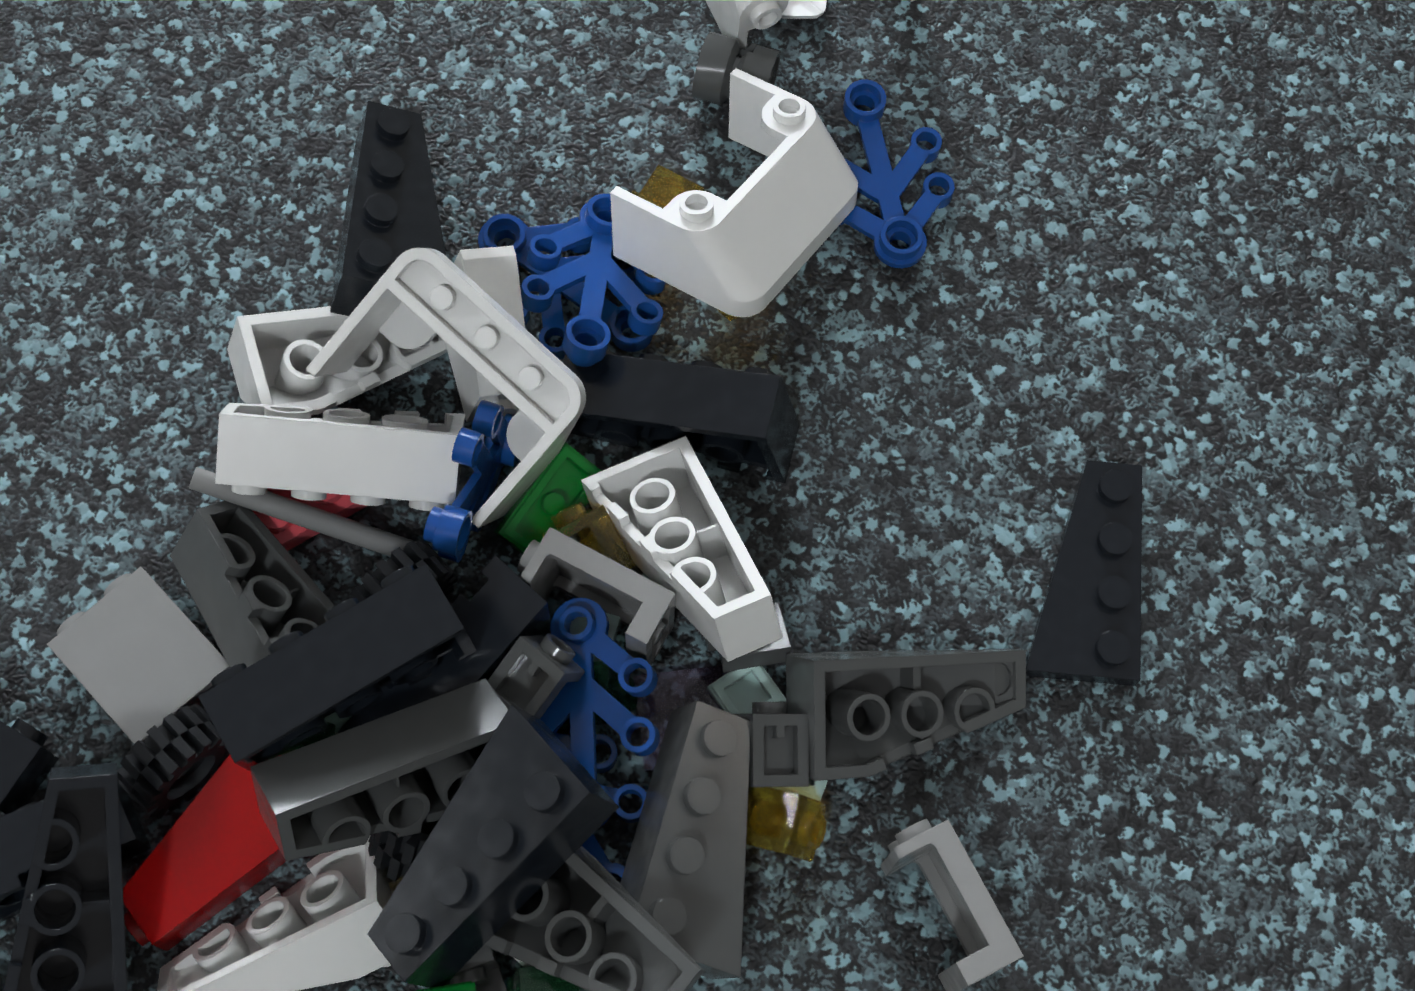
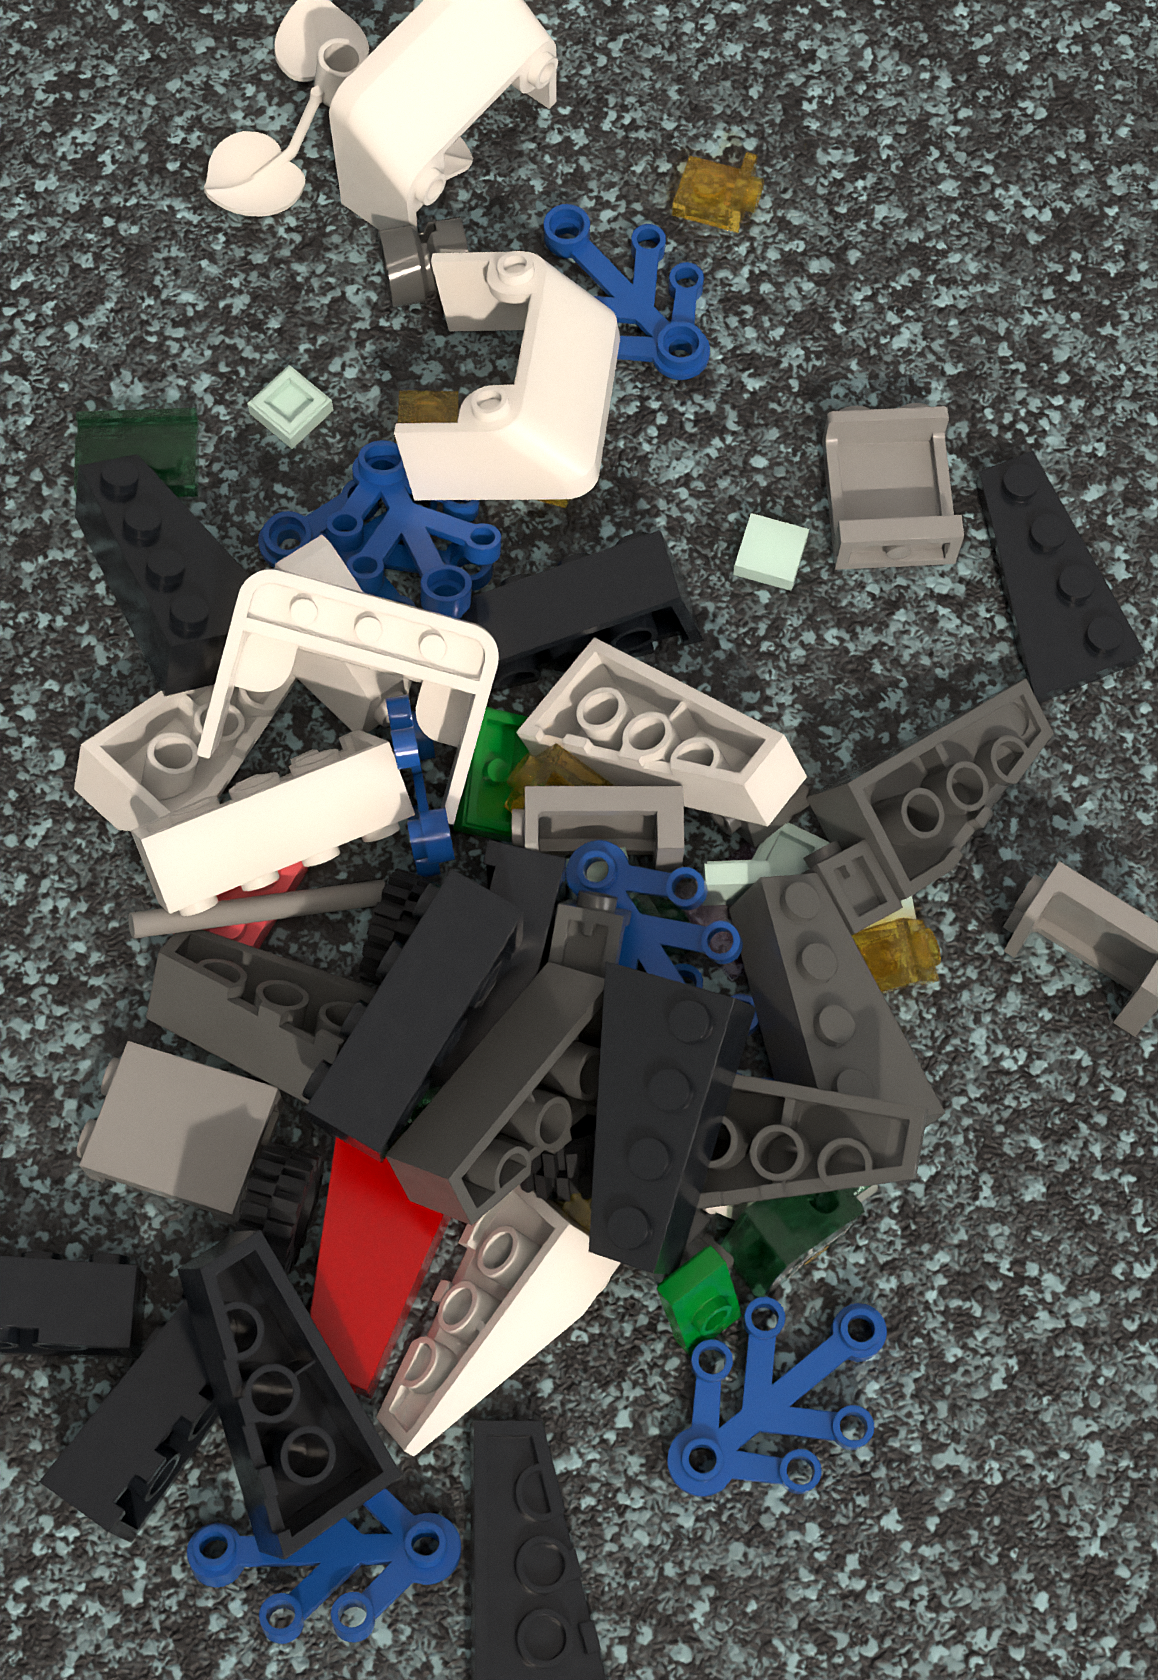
camera: 25 degrees left, 0 degrees up
none -> clear green plate [74,408,199,497]
none -> light aqua tile [247,365,333,449]
none -> clear yellow bracket [672,152,764,233]
none -> light aqua tile [702,859,770,906]
none -> light aqua tile [733,513,809,591]
none -> light grey panel [822,403,964,570]

